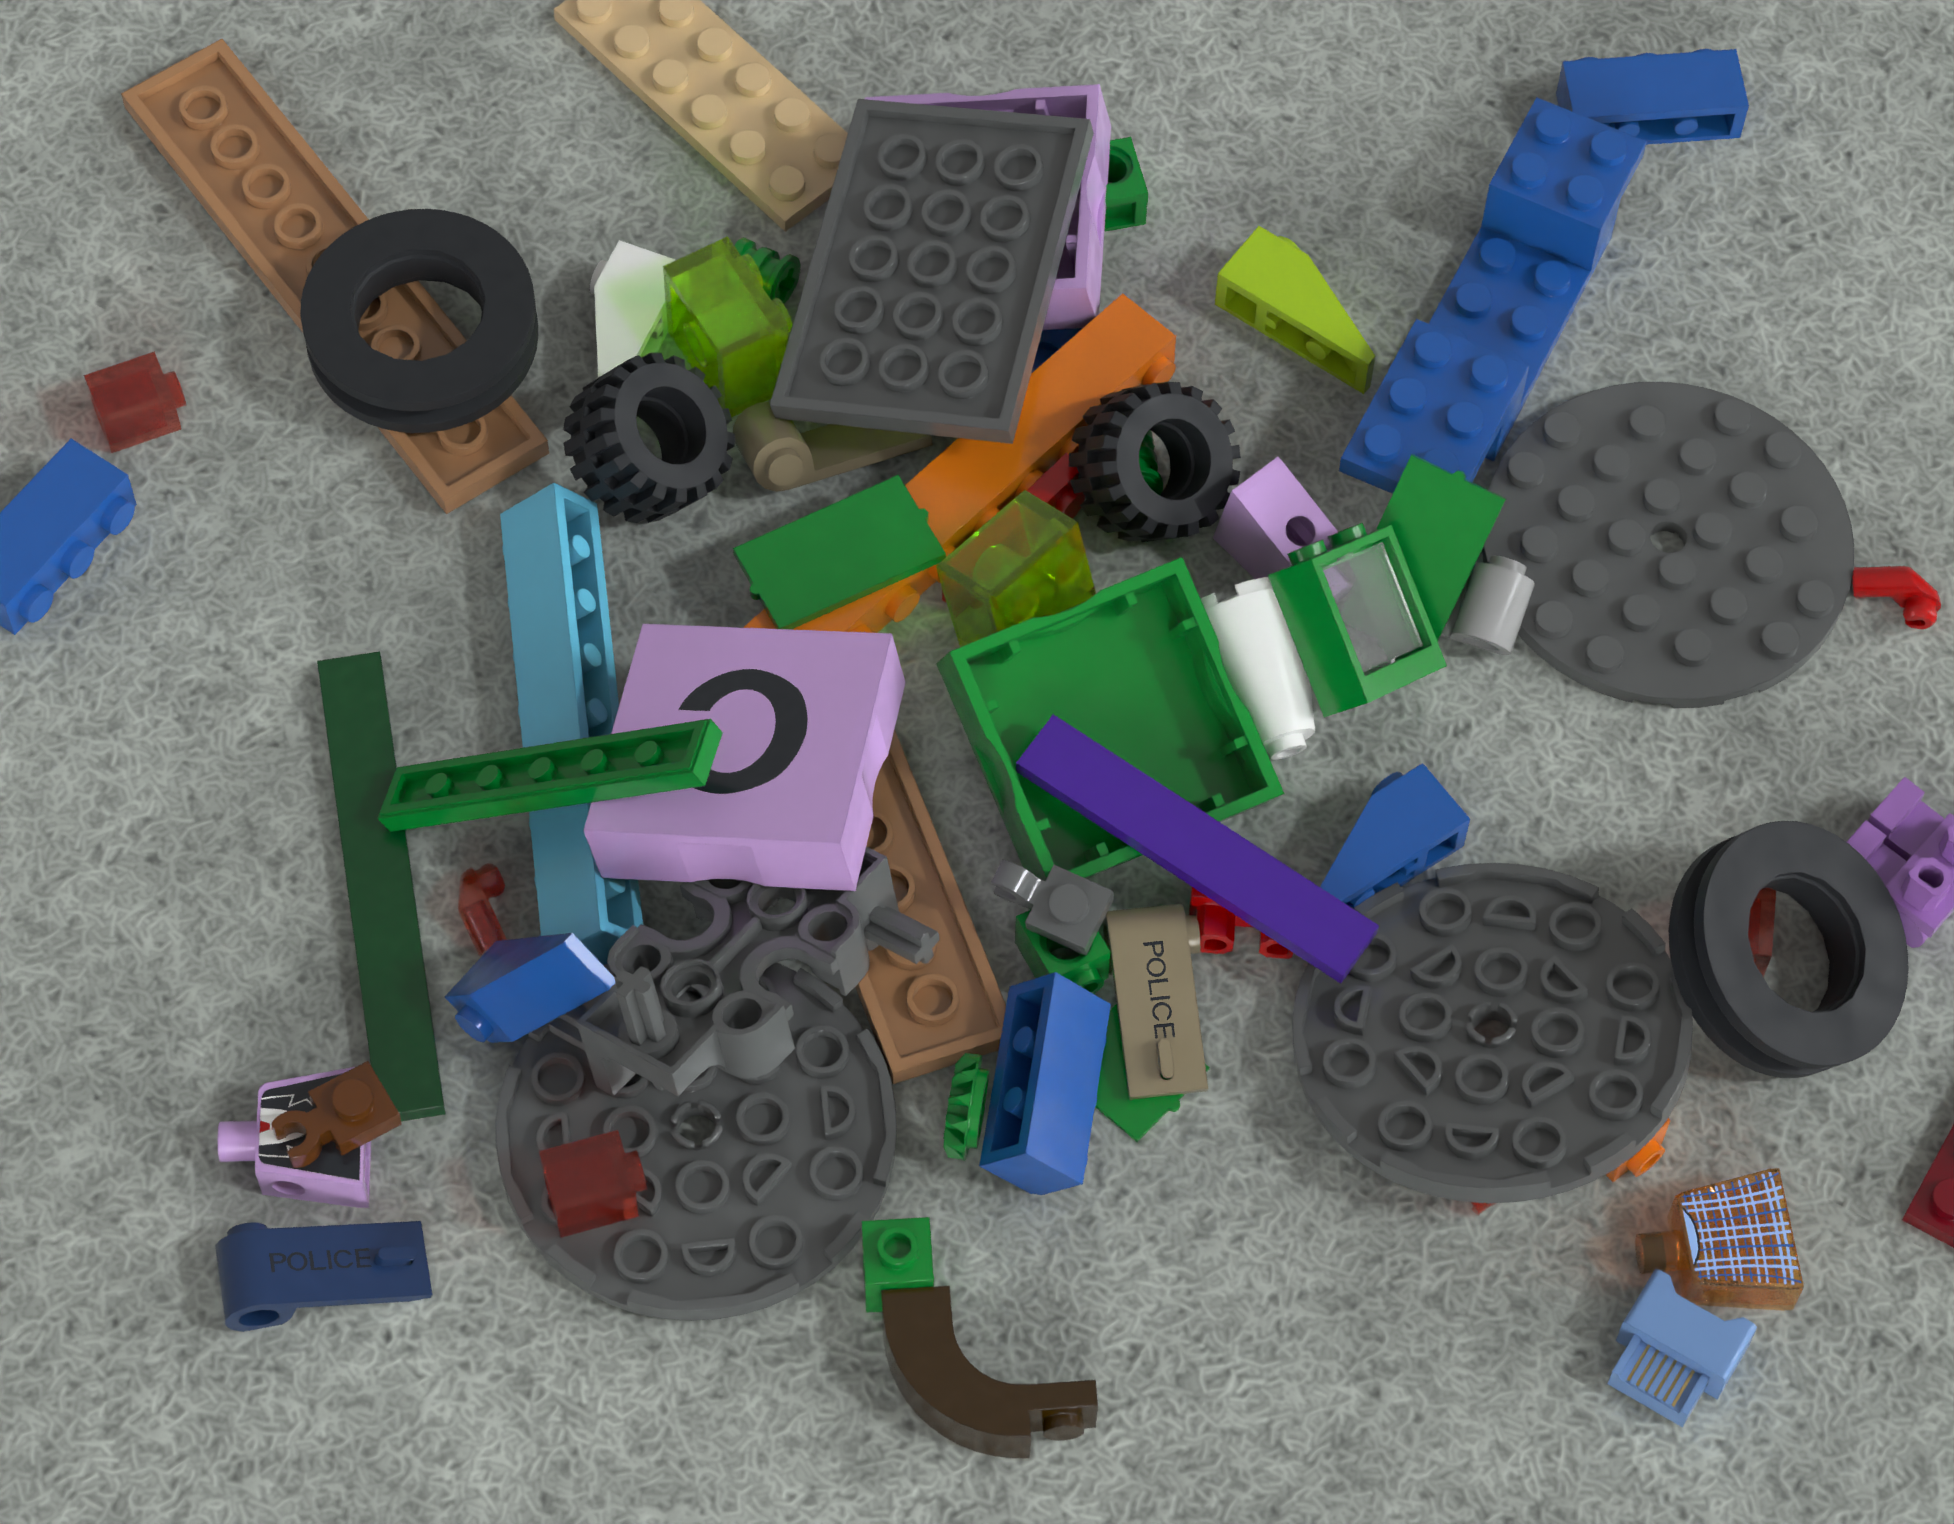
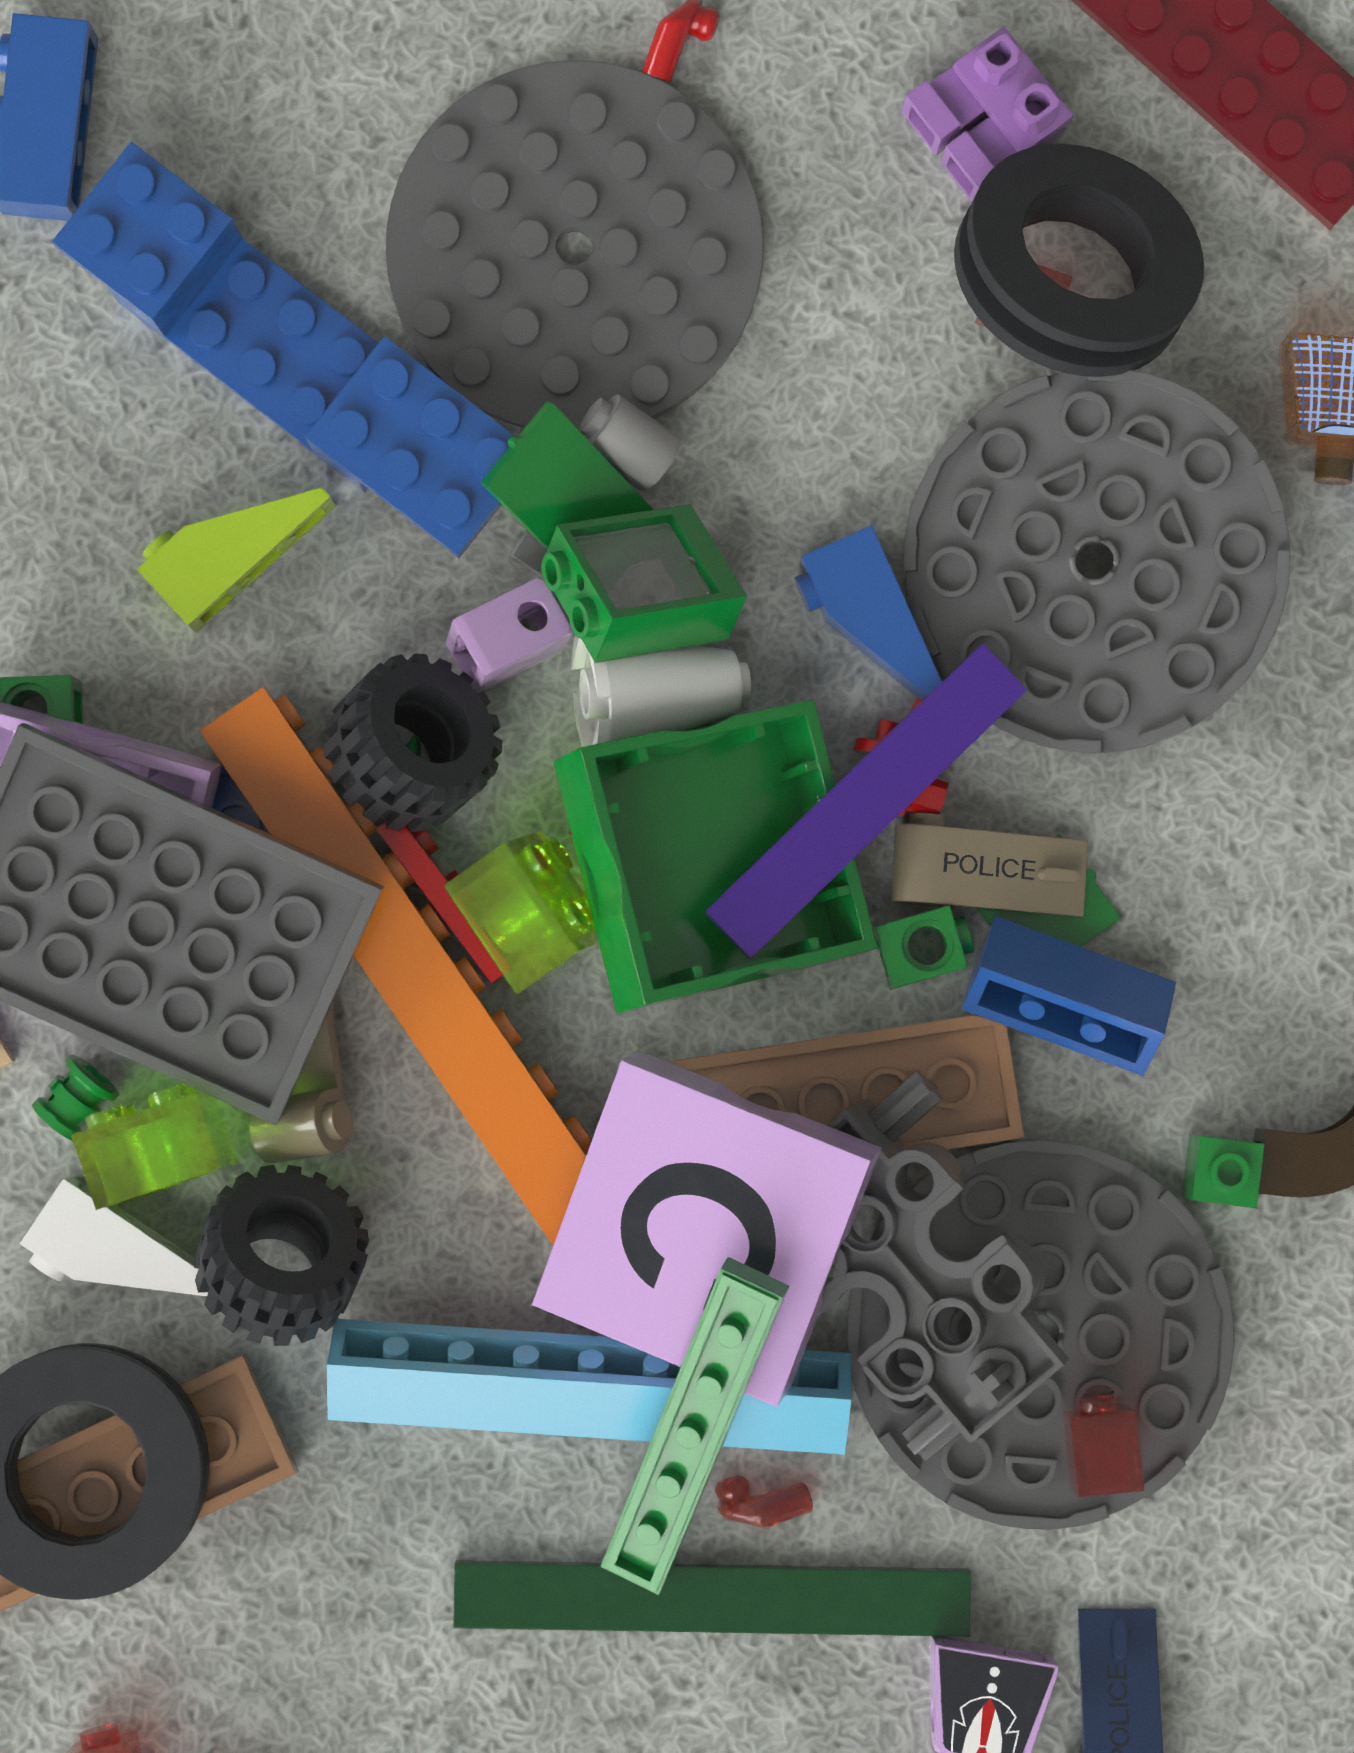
camera: 75 degrees left, 25 degrees up
reddish brown plate [271,1061,402,1168] -> none
blue slope [445,933,616,1043] -> none
green piece [733,475,946,630] -> none
green gear [943,1053,989,1161] -> none
dark grey plate [991,859,1114,955] -> none

